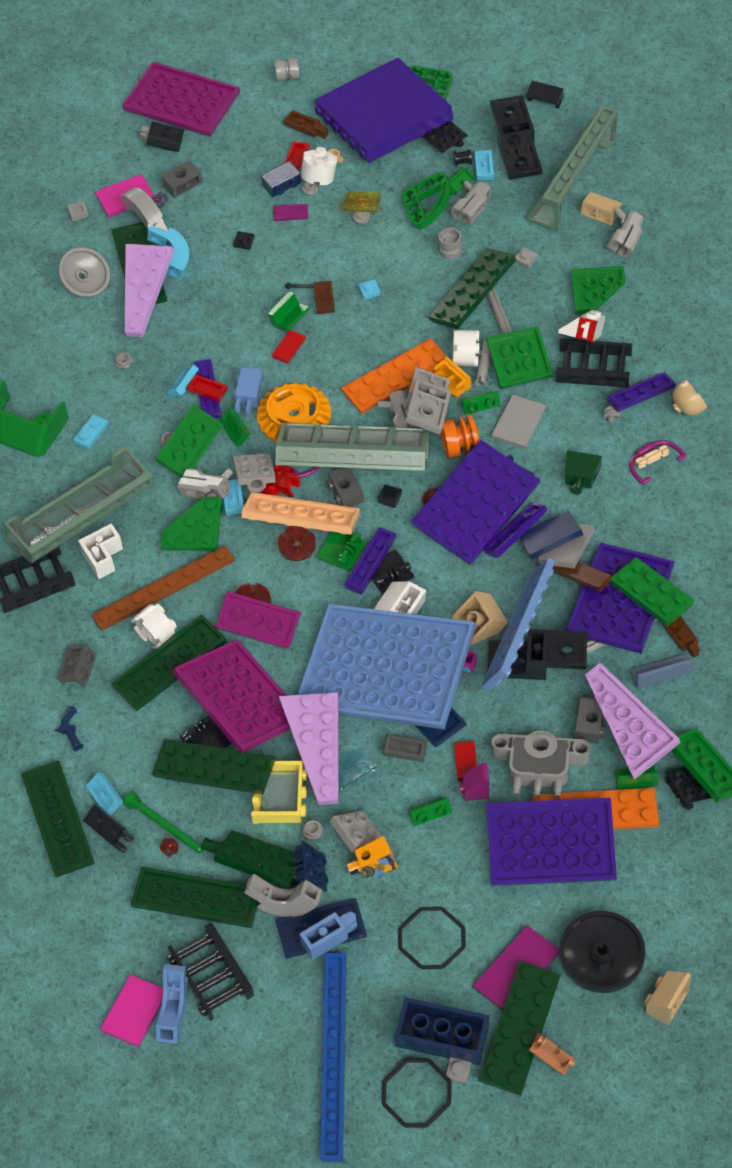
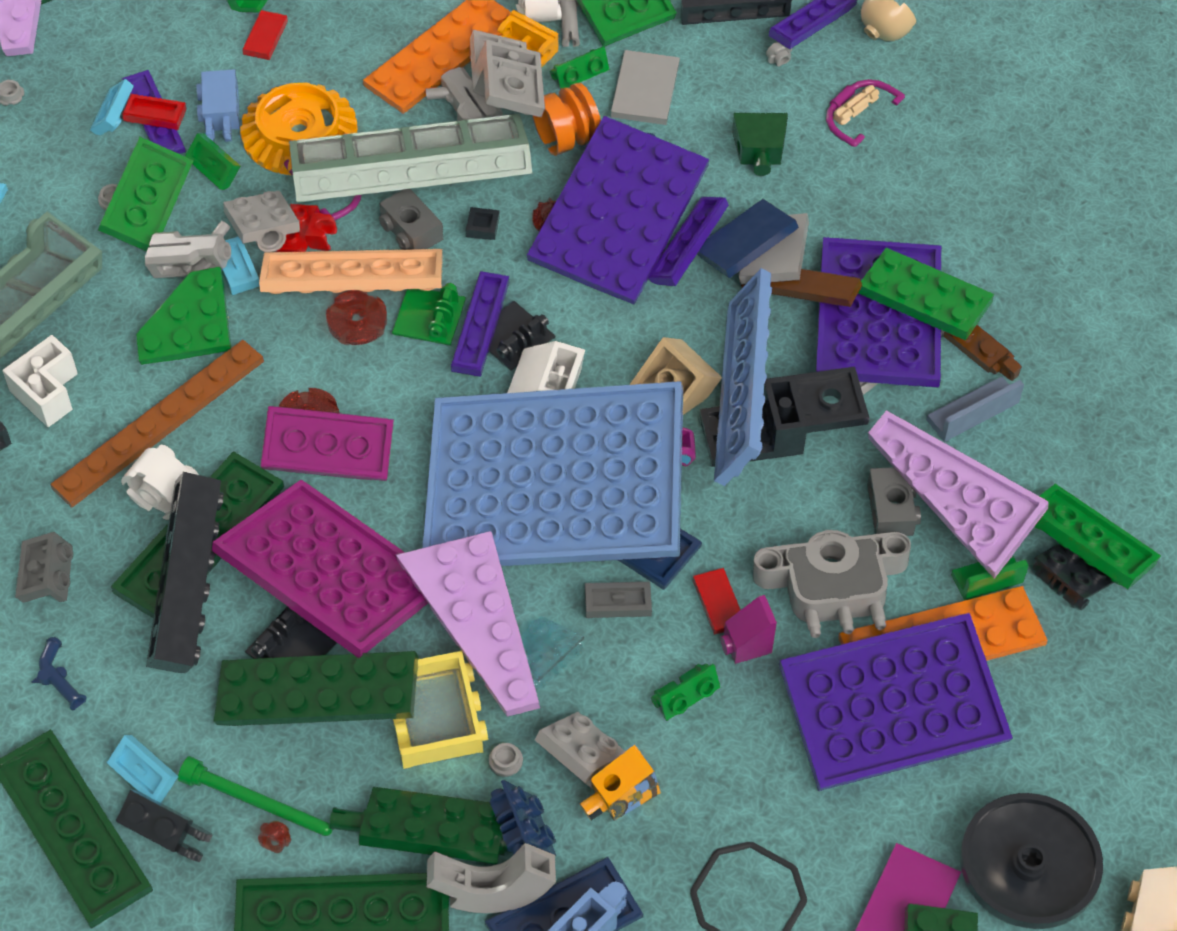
camera: 20 degrees left, 0 degrees up
none -> black brick [146,471,224,673]

